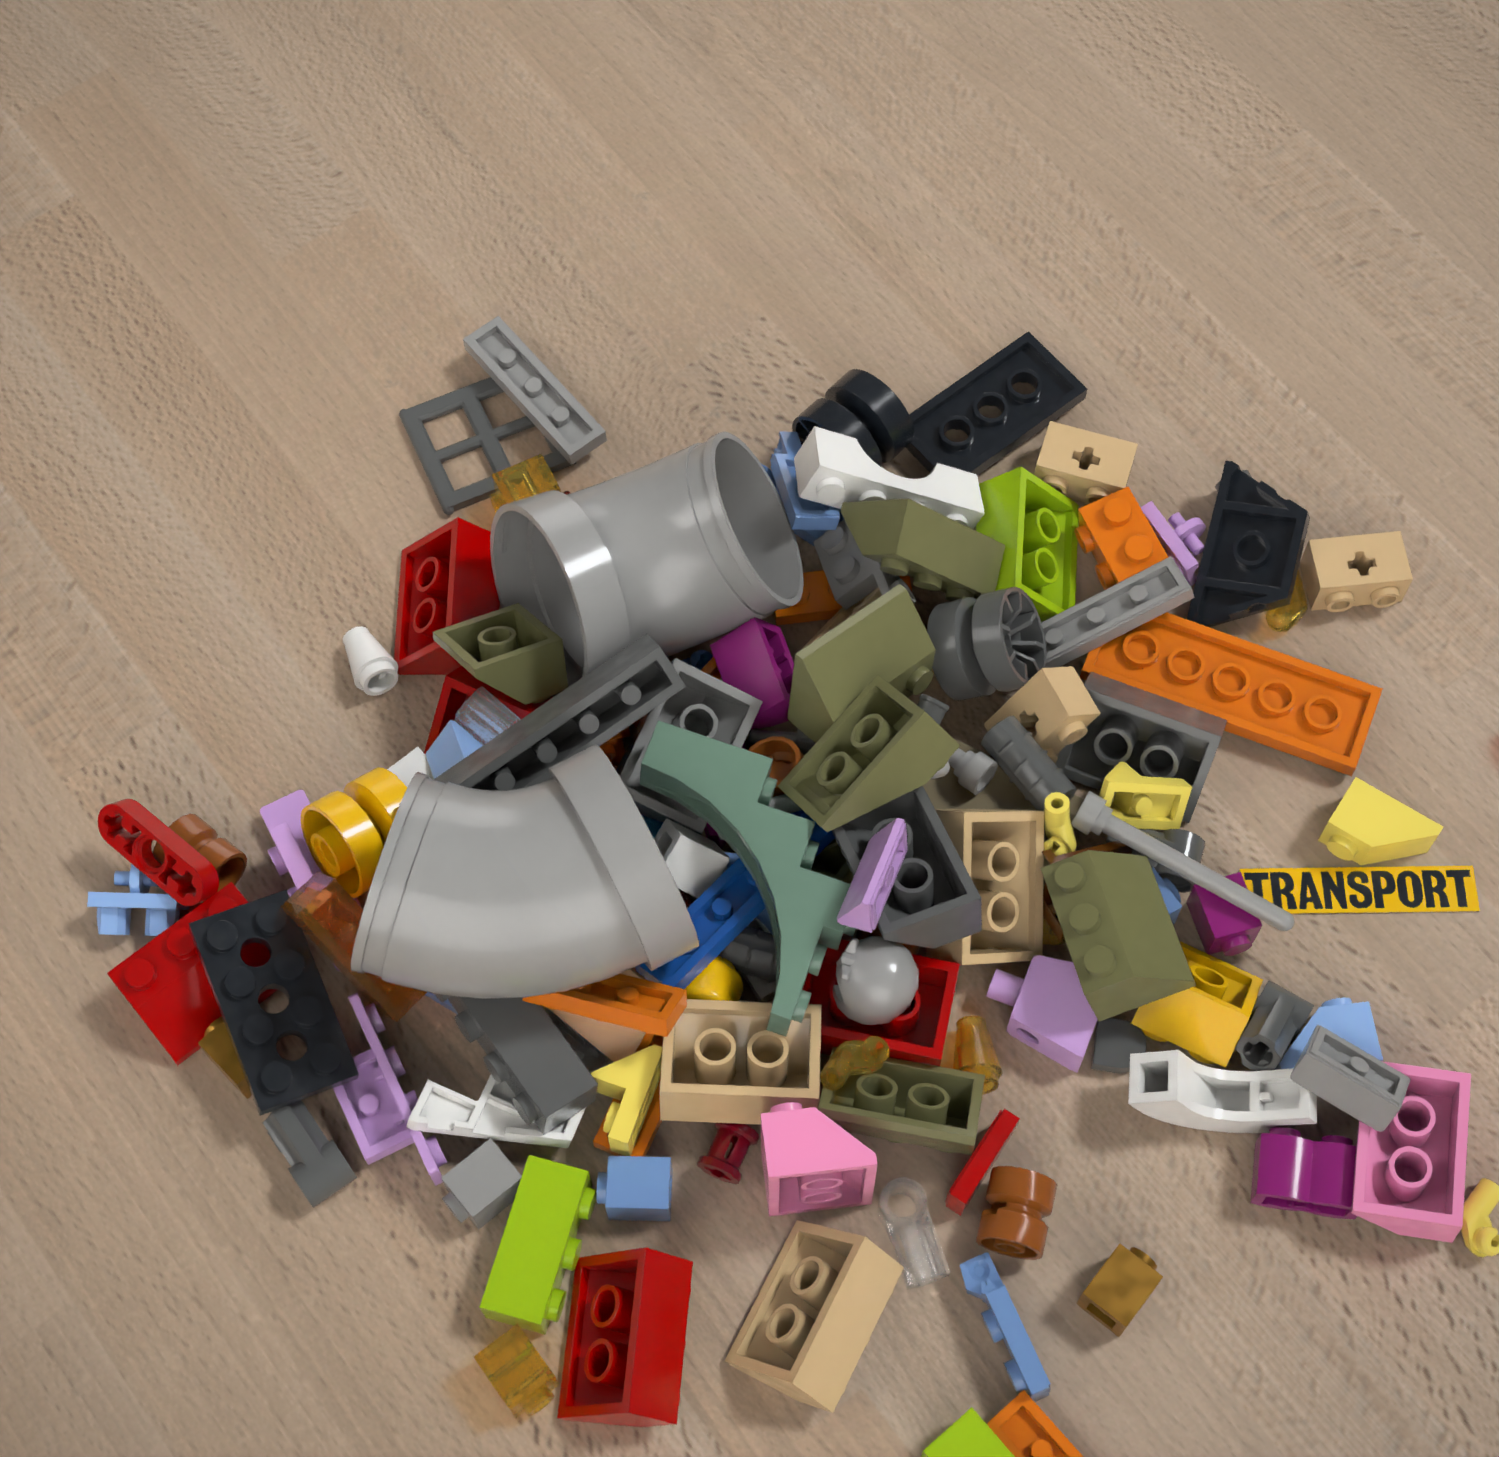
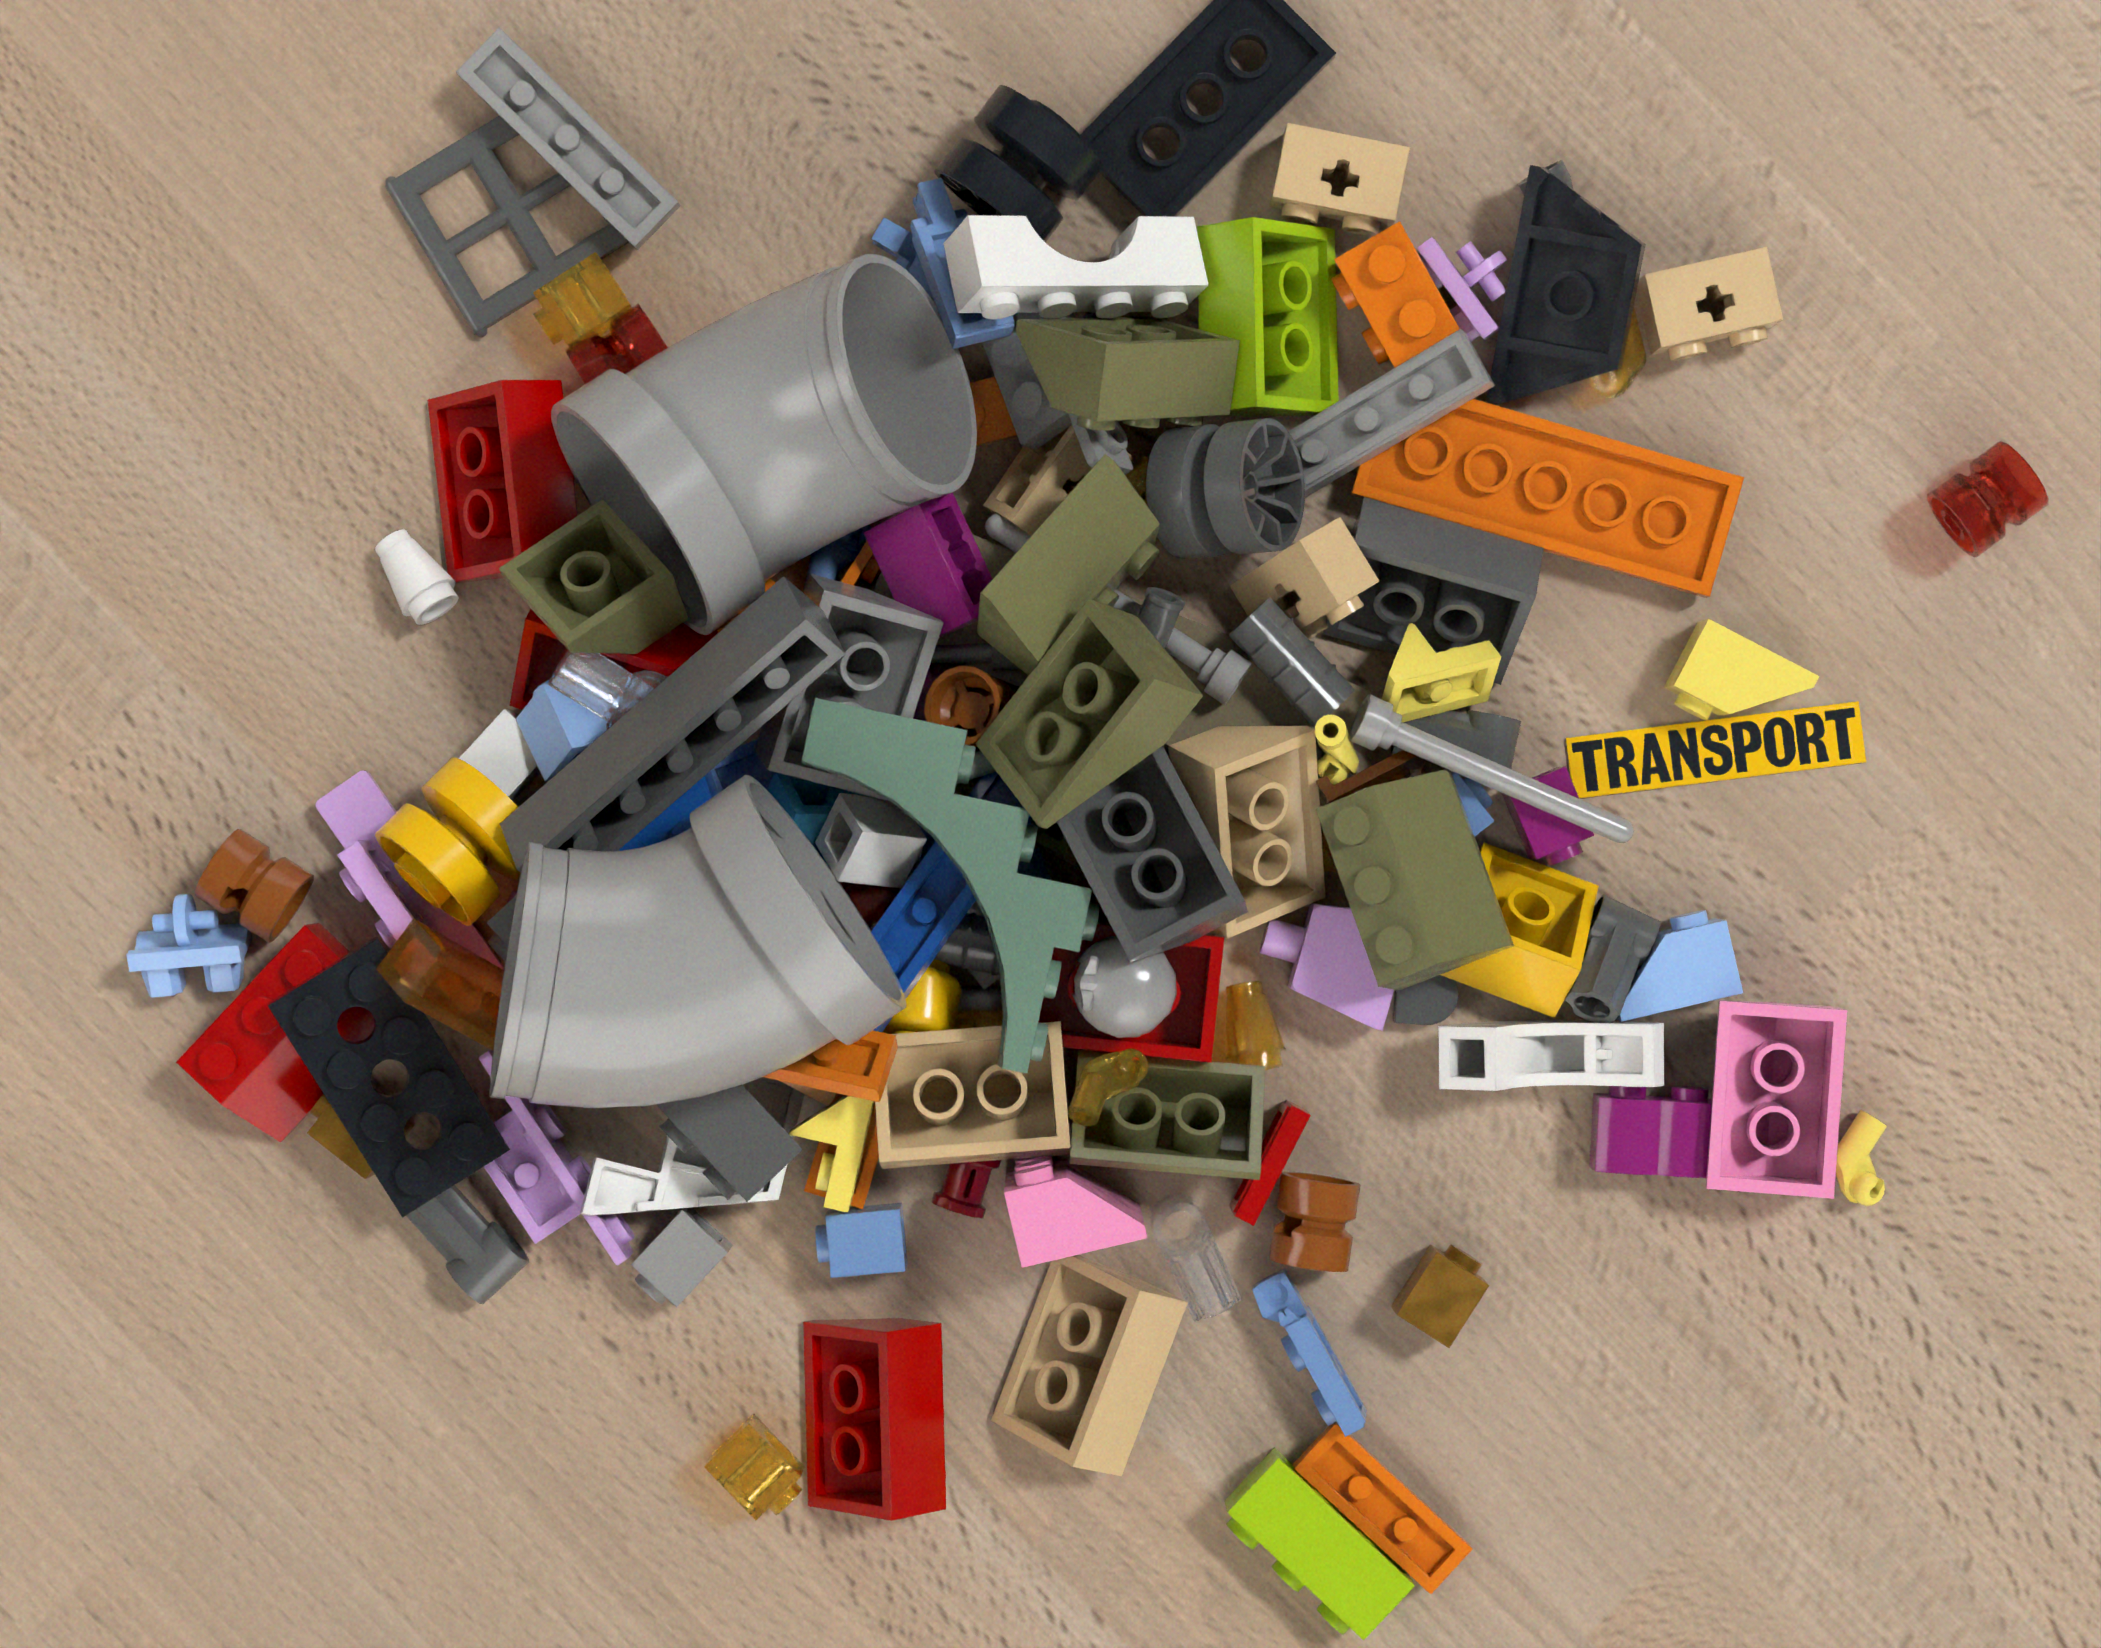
camera: 10 degrees left, 25 degrees up
red beam [98,799,219,906] -> none
lime brick [480,1155,597,1335] -> none
lavender slope [837,818,908,933] -> none
light grey slope [1290,1025,1411,1132] -> none

